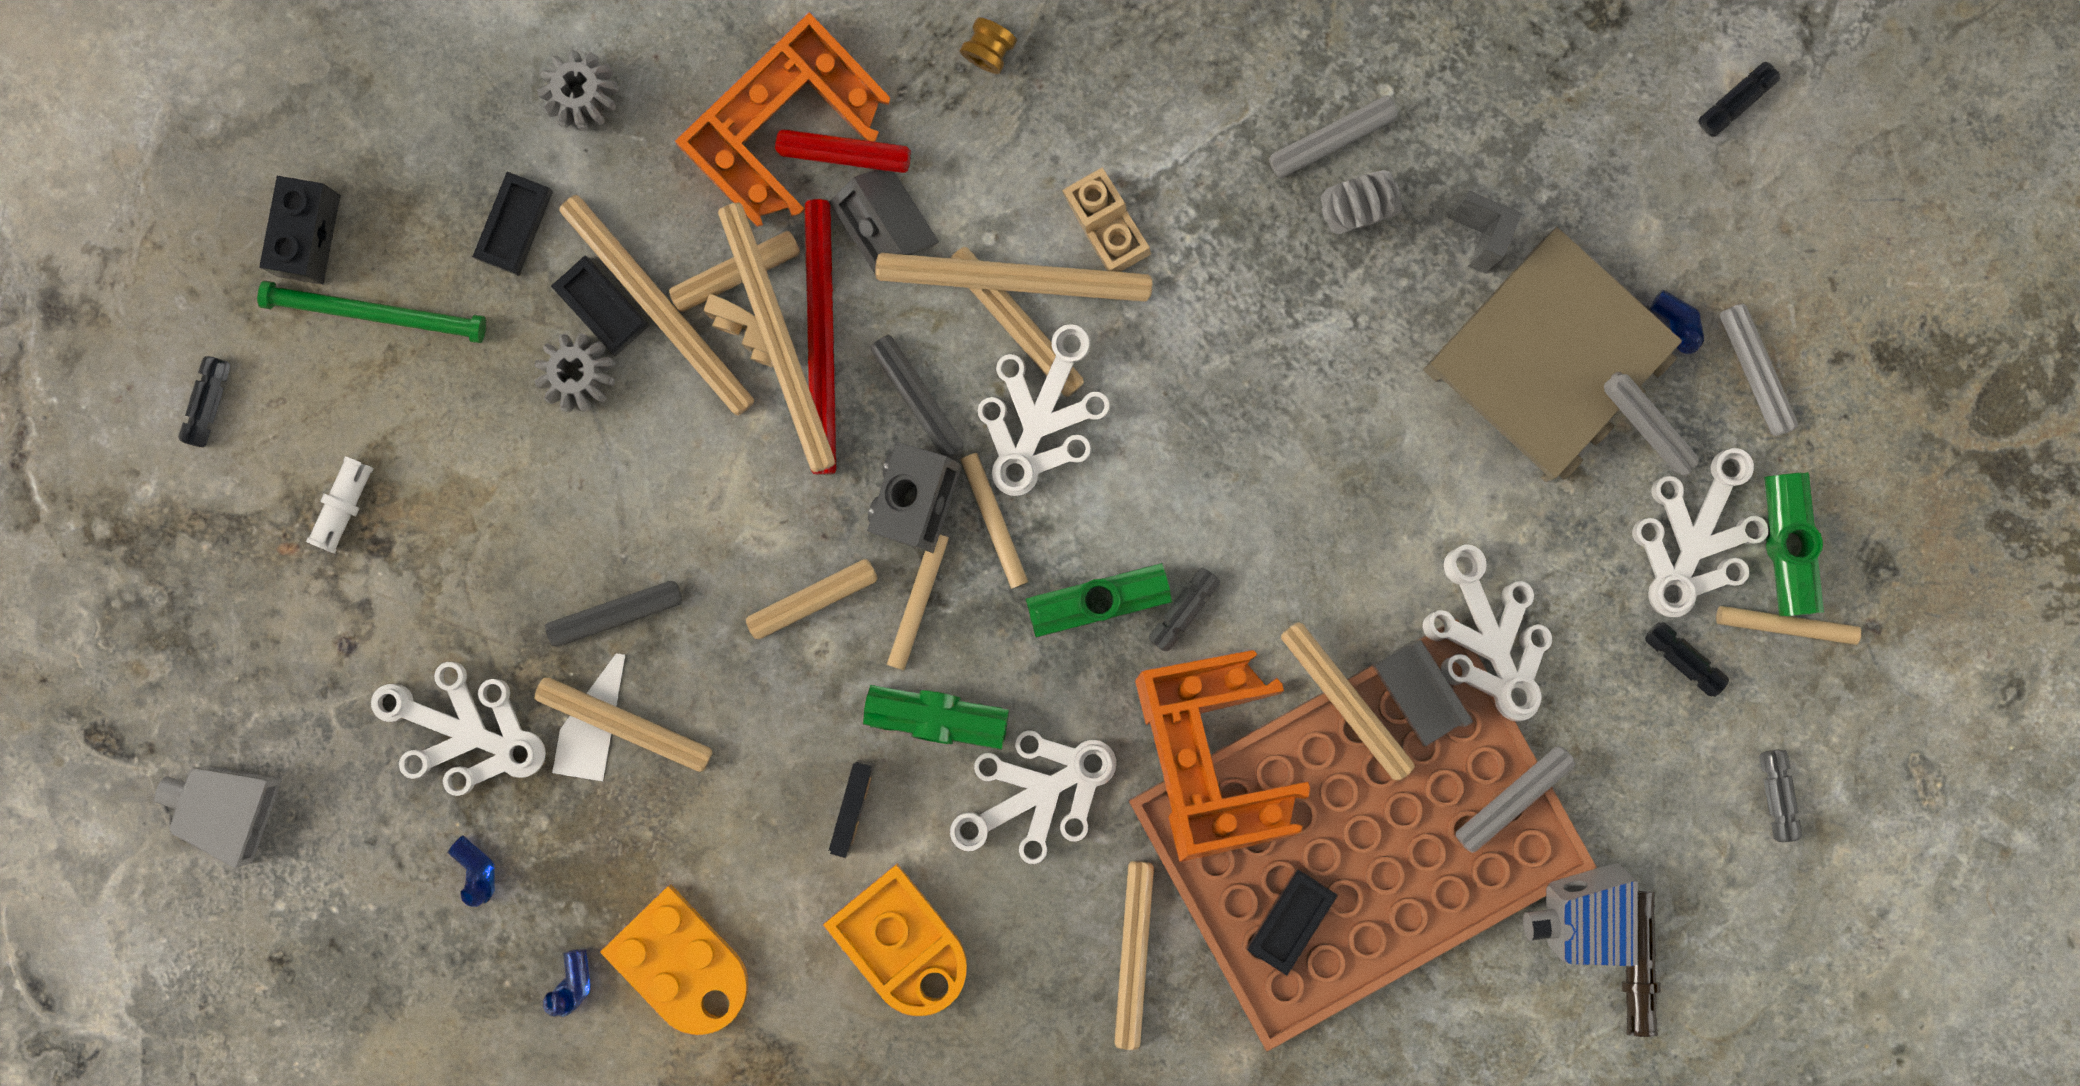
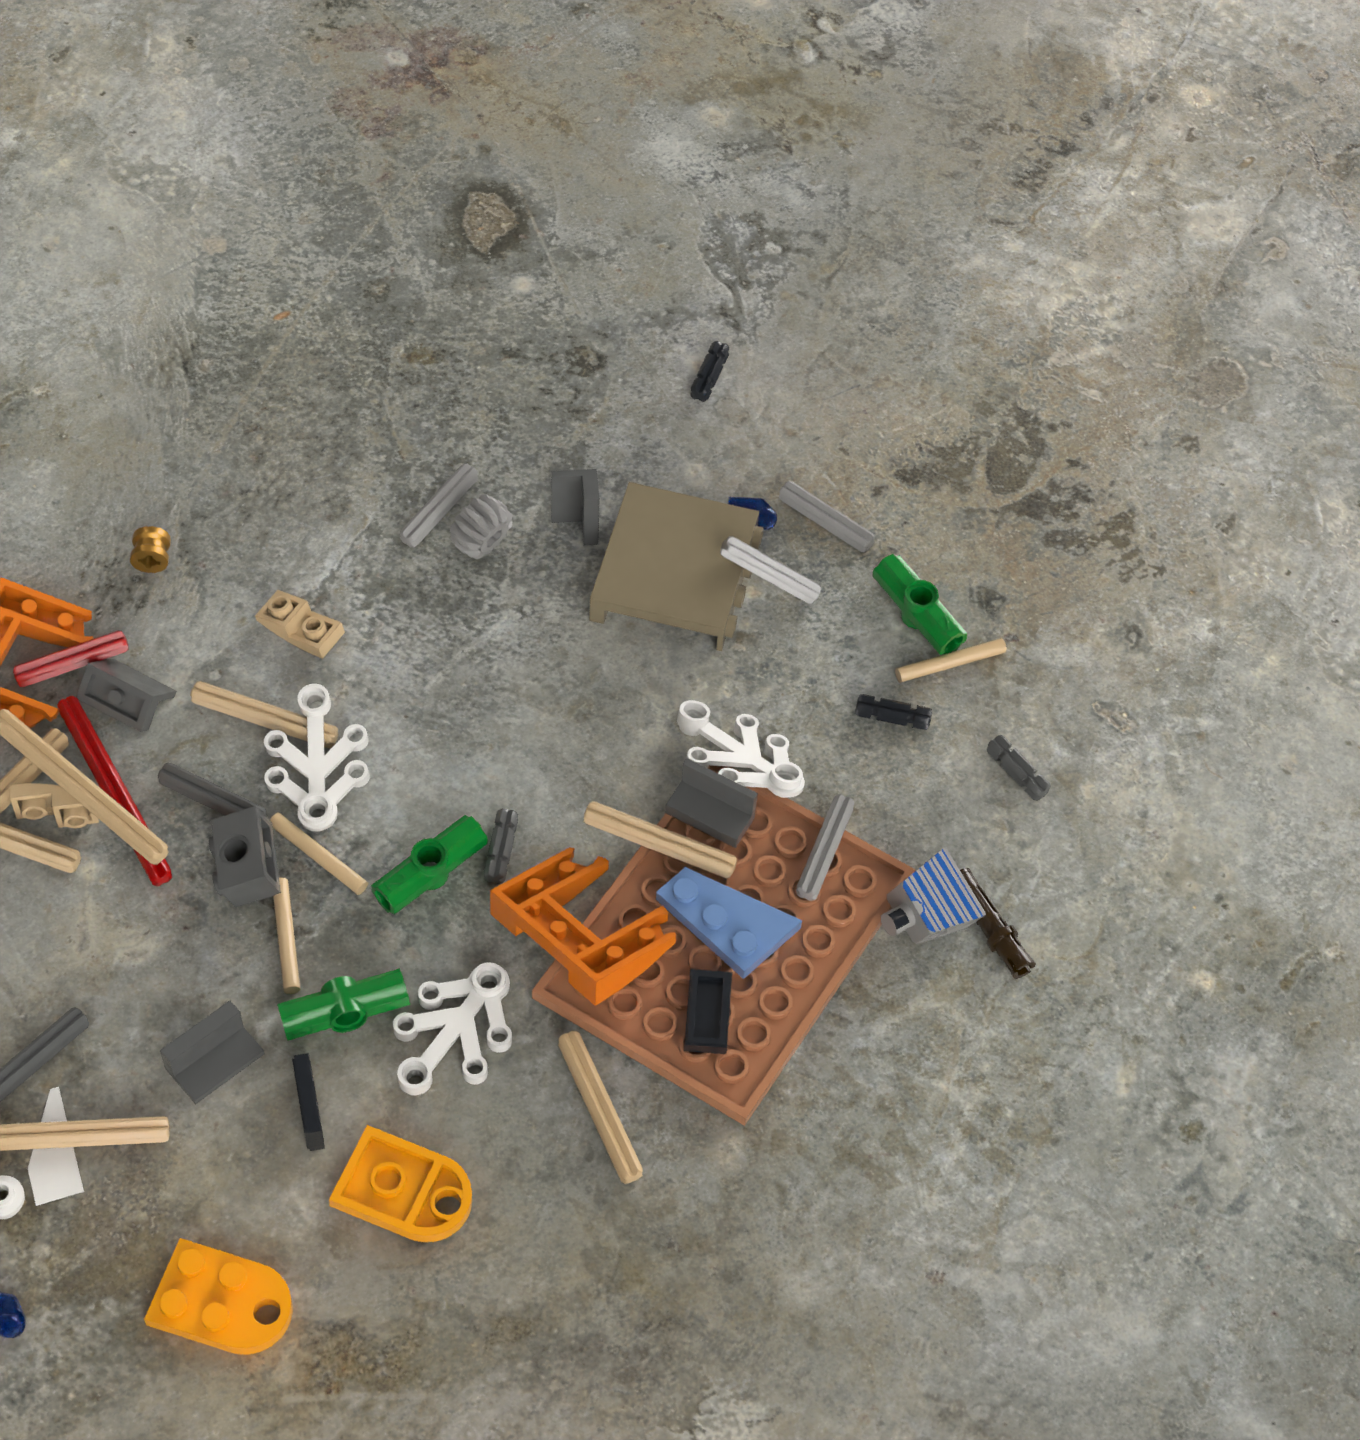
camera: 30 degrees left, 30 degrees down
clear blue arm [543,949,591,1017] -> none
tan axle [746,559,877,639] -> none
tan axle [875,253,1152,302] -> none
white plant [1632,448,1769,617] -> none
none -> dark grey panel [160,1000,265,1105]
none -> medium blue wing [656,867,802,979]

